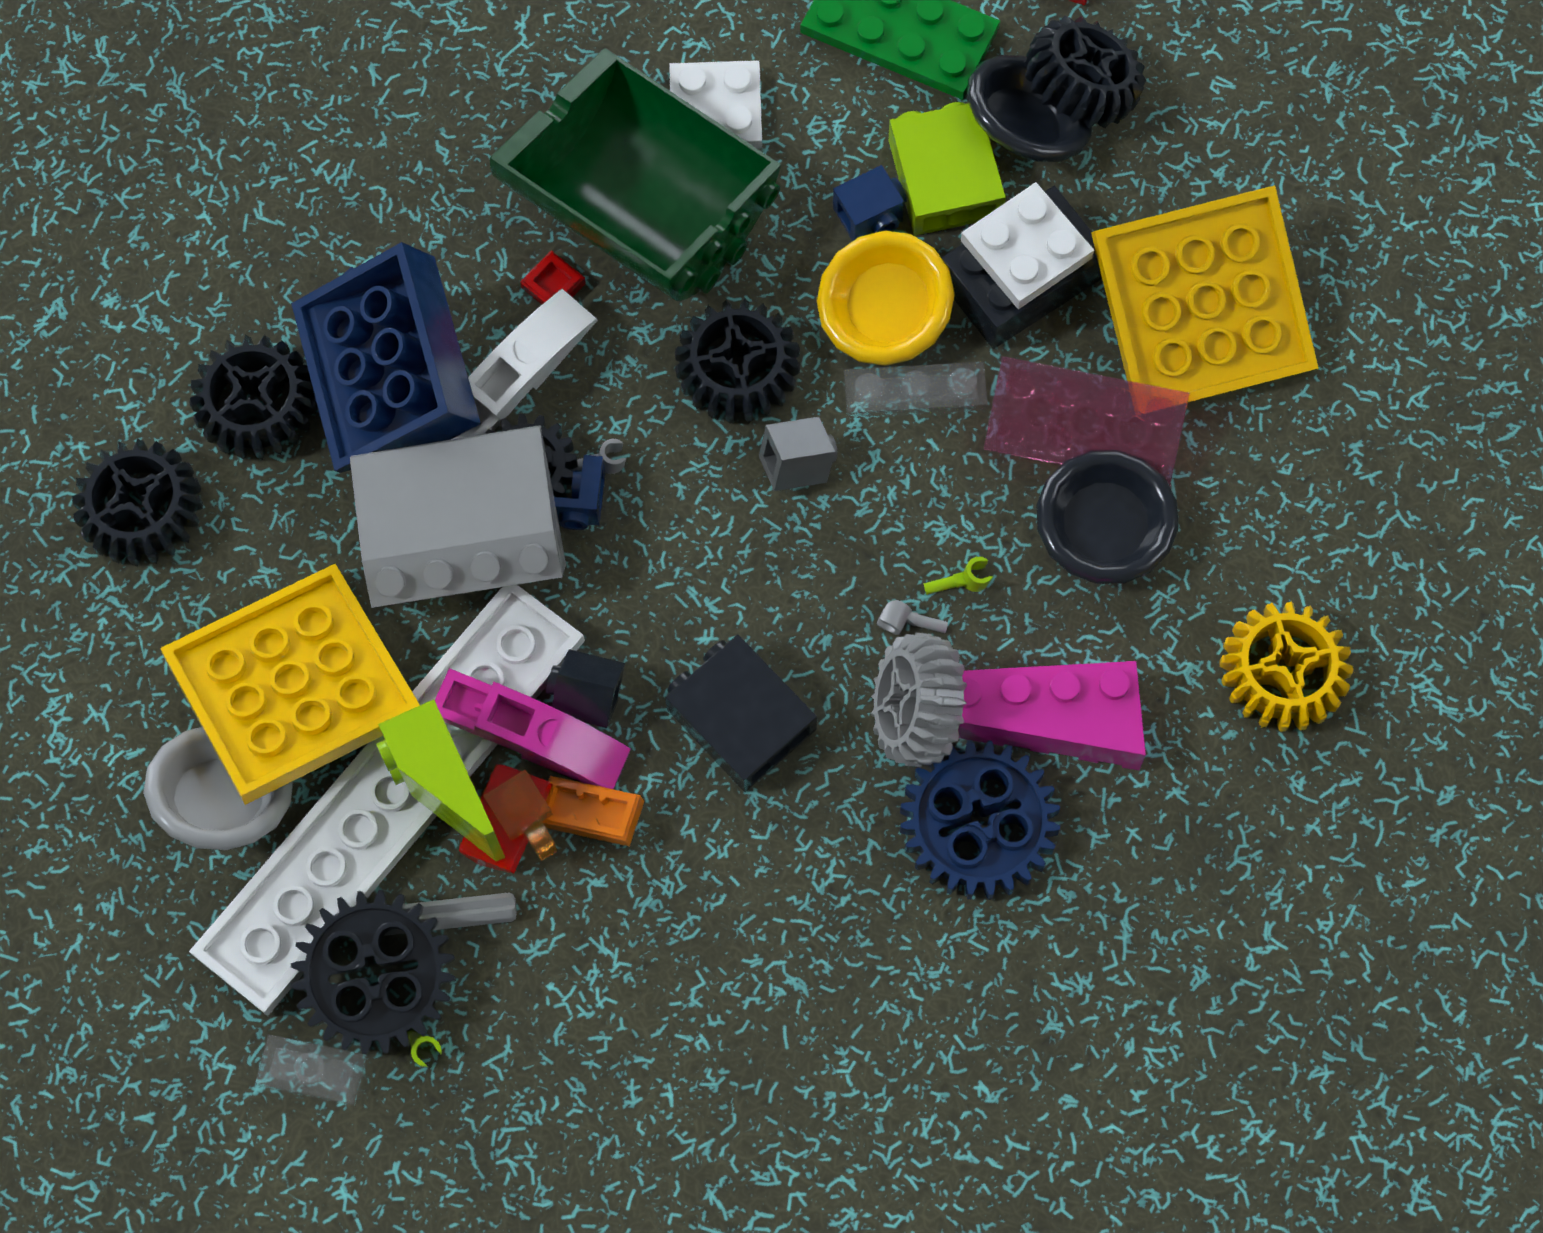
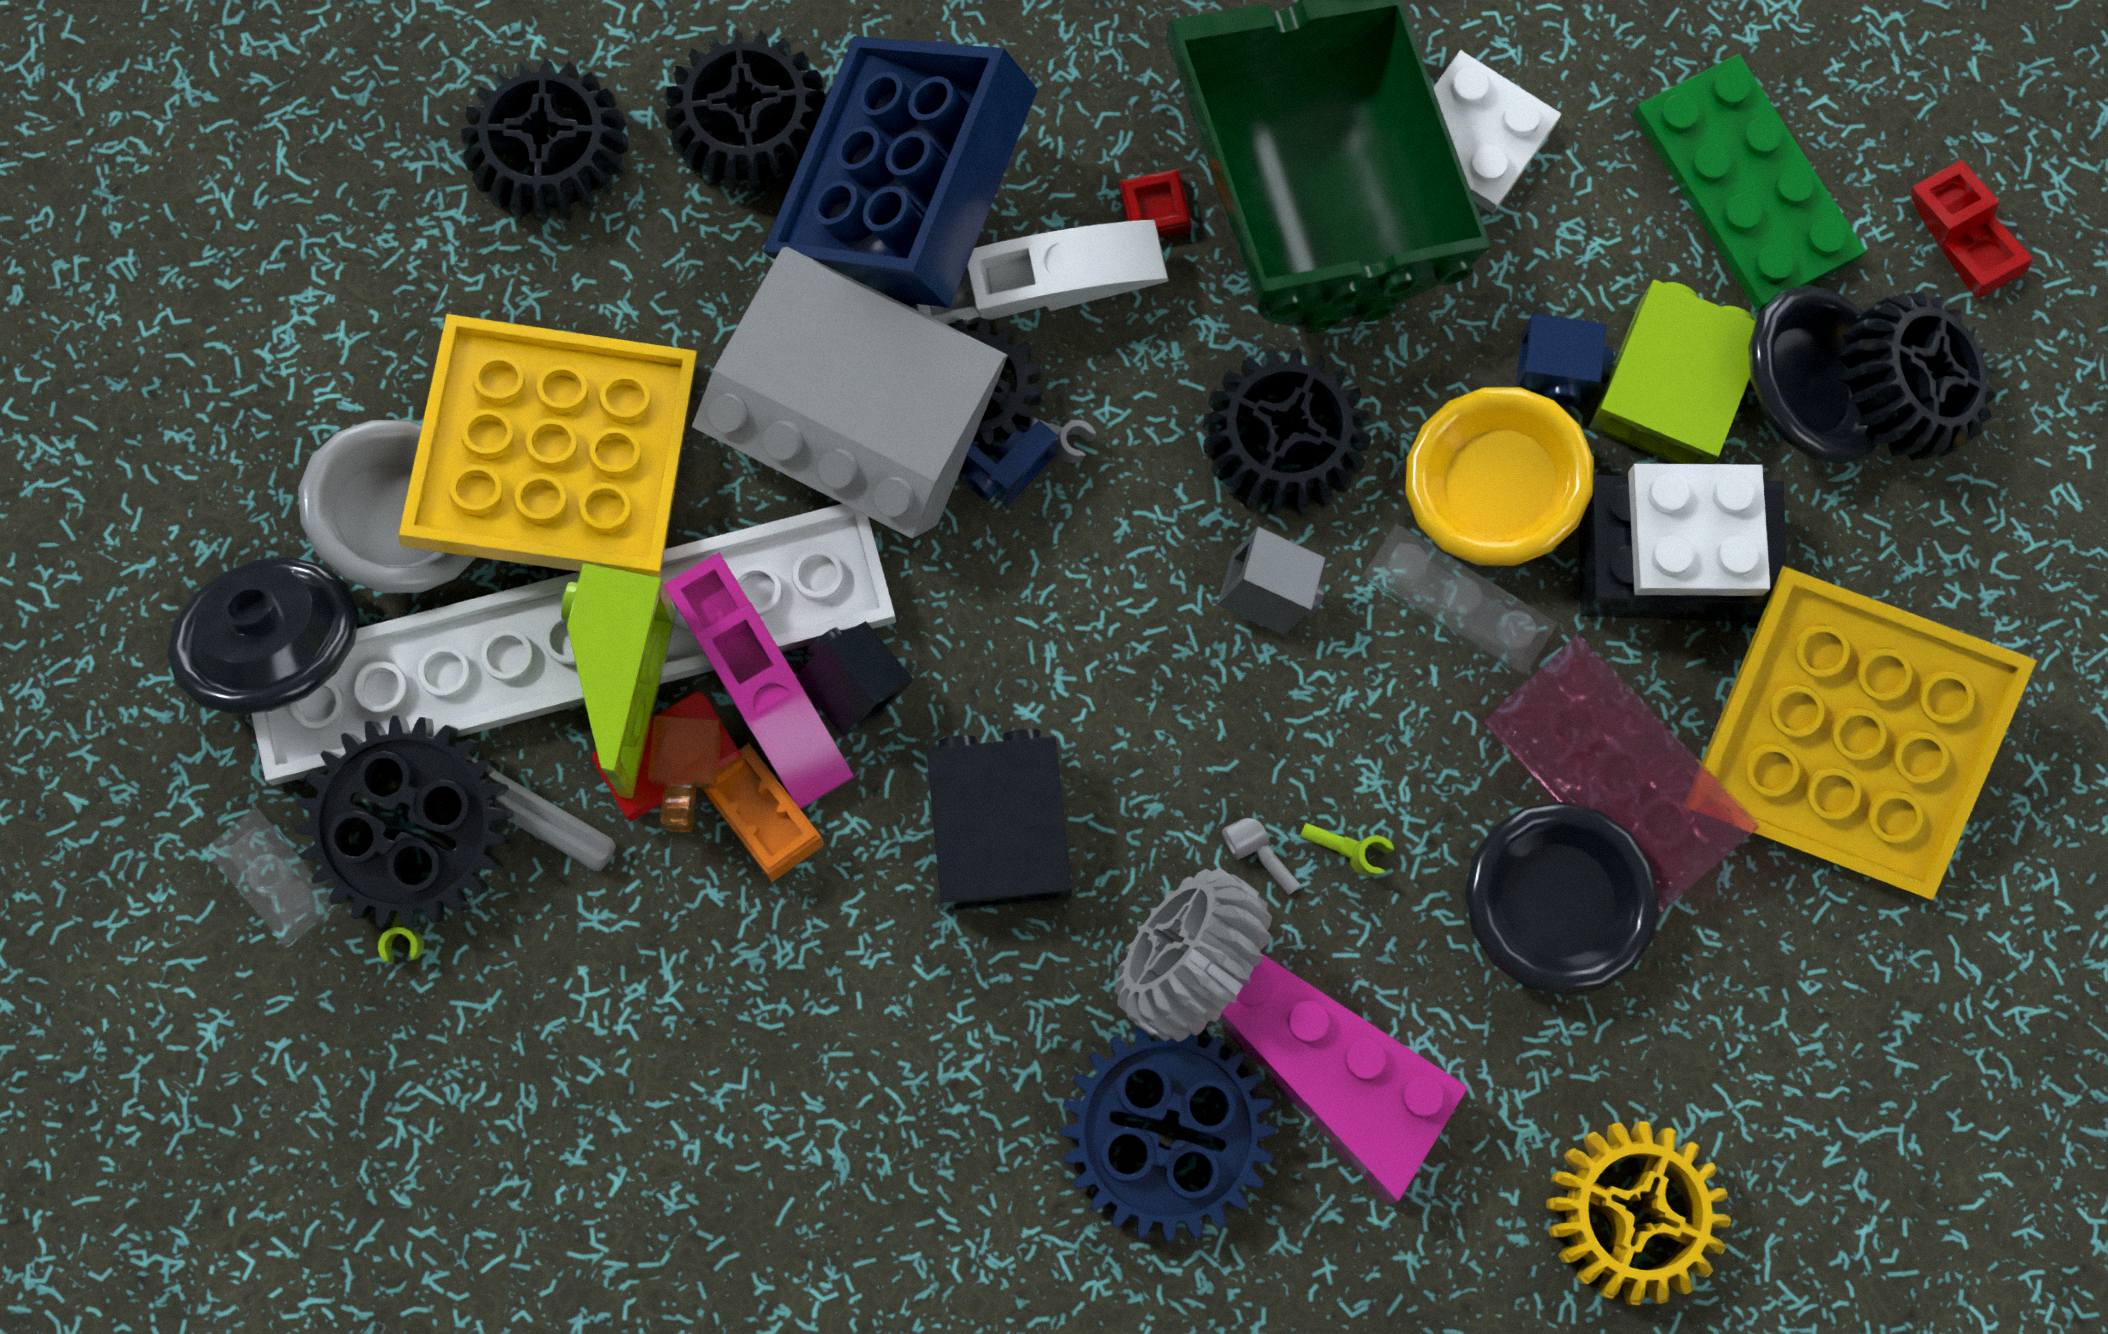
camera: 30 degrees right, 5 degrees up
none -> black piece [167,557,359,715]

